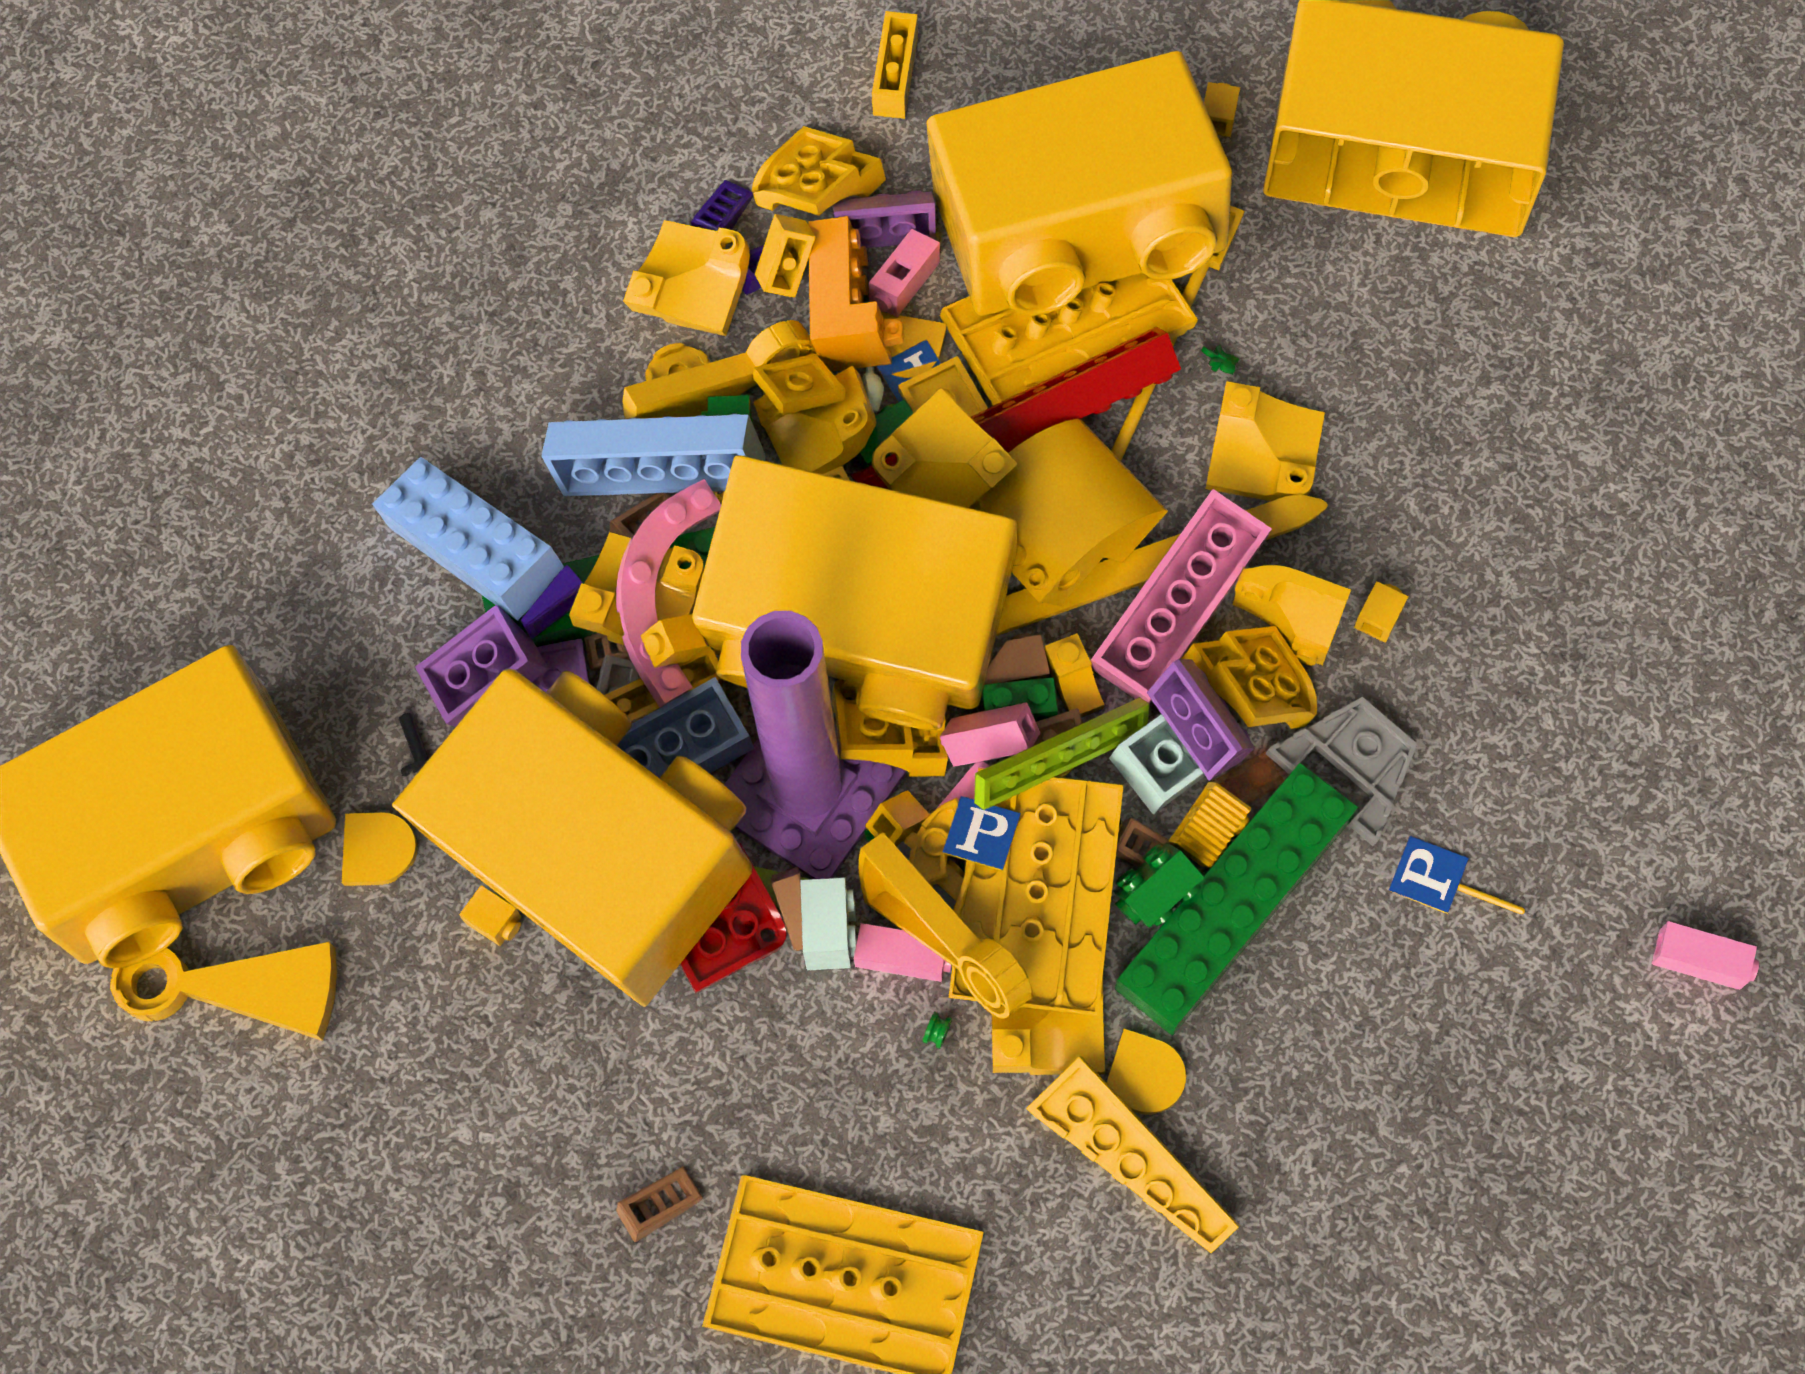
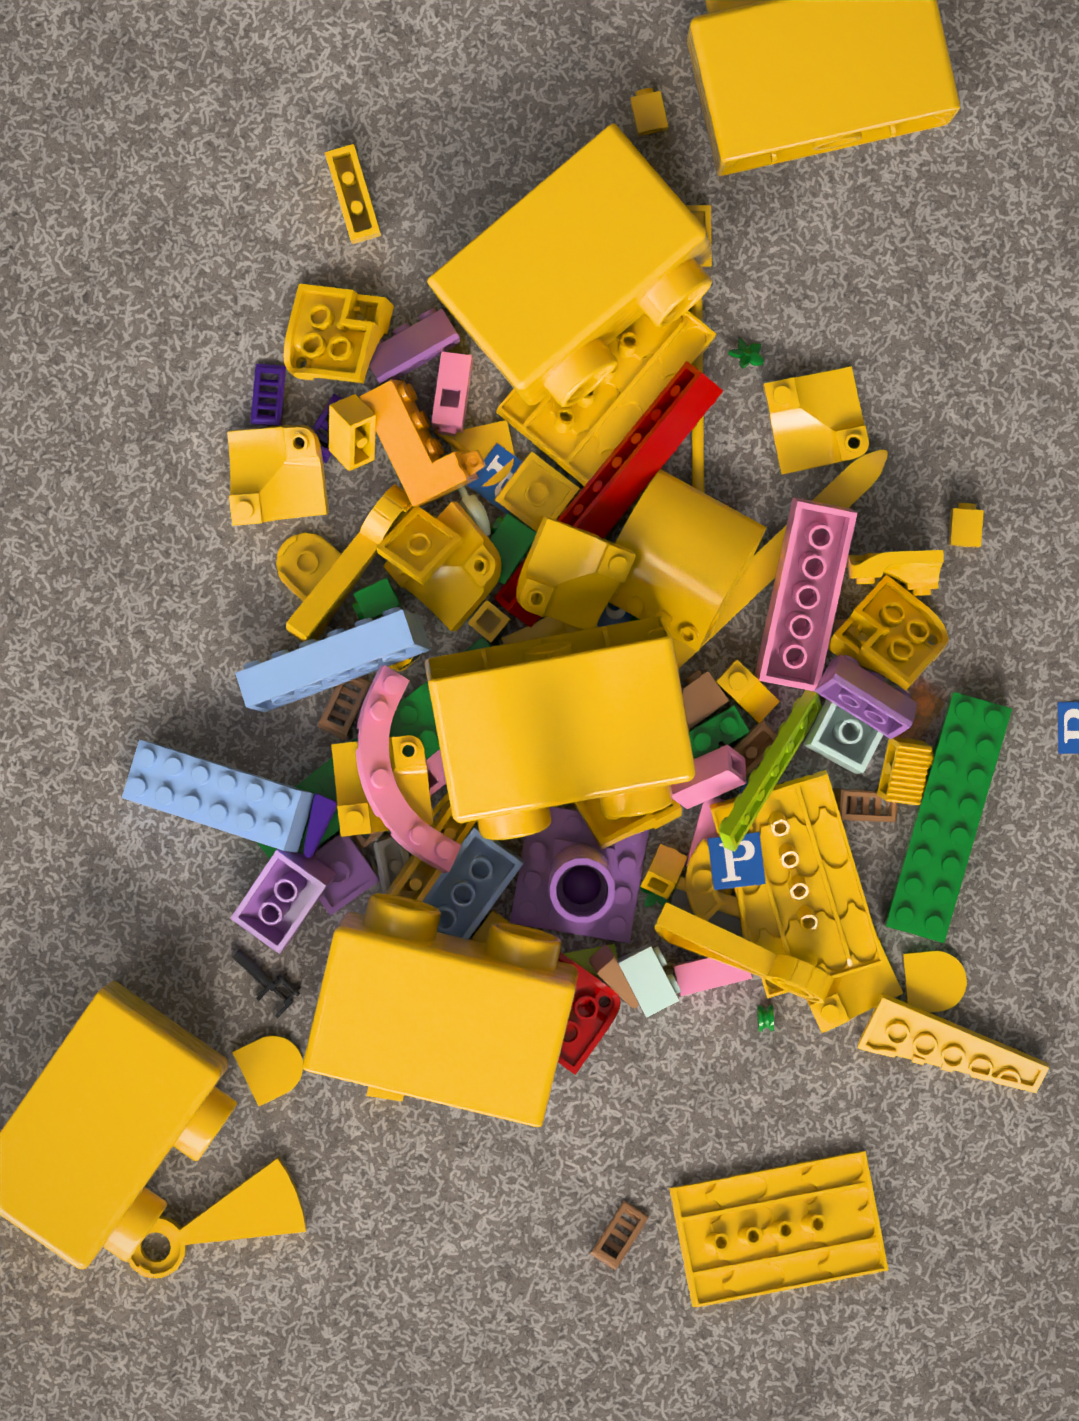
camera: 30 degrees left, 20 degrees up
yellow brick [640,614,707,668] -> none
green brick [1112,843,1205,928] -> none
light grey wing [1266,697,1418,846] -> none

